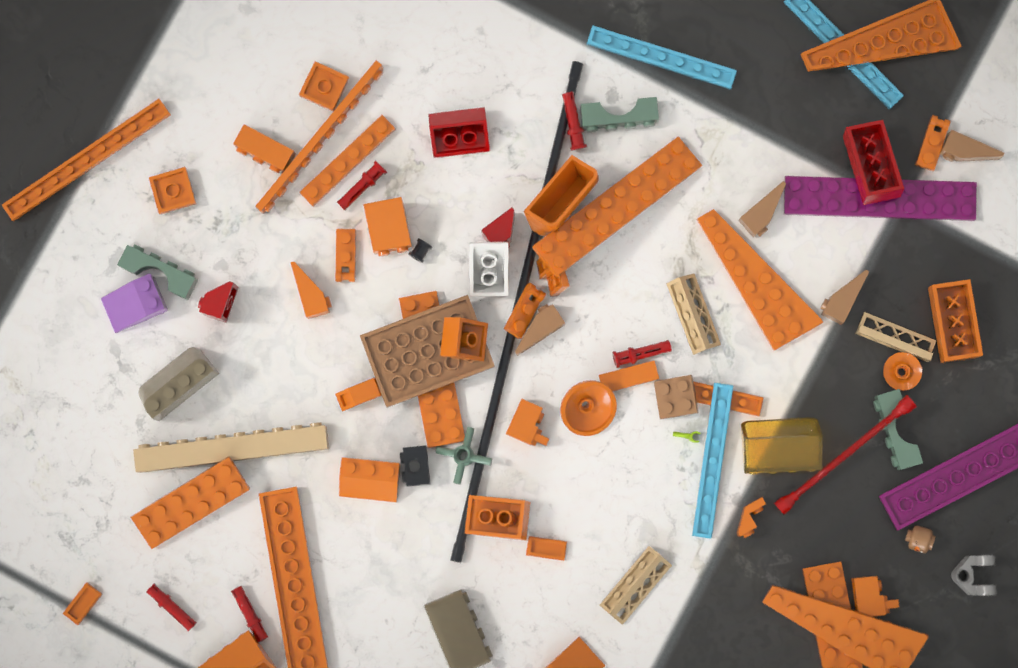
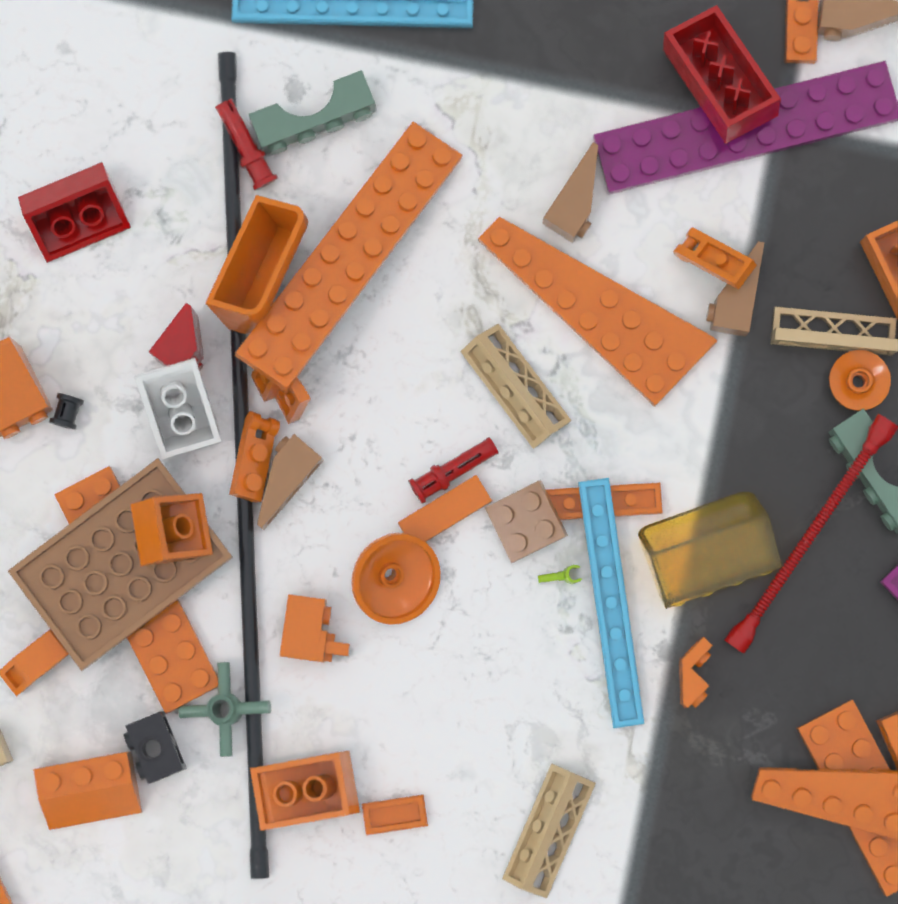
camera: 25 degrees left, 0 degrees up
none -> orange plate [673,227,757,290]

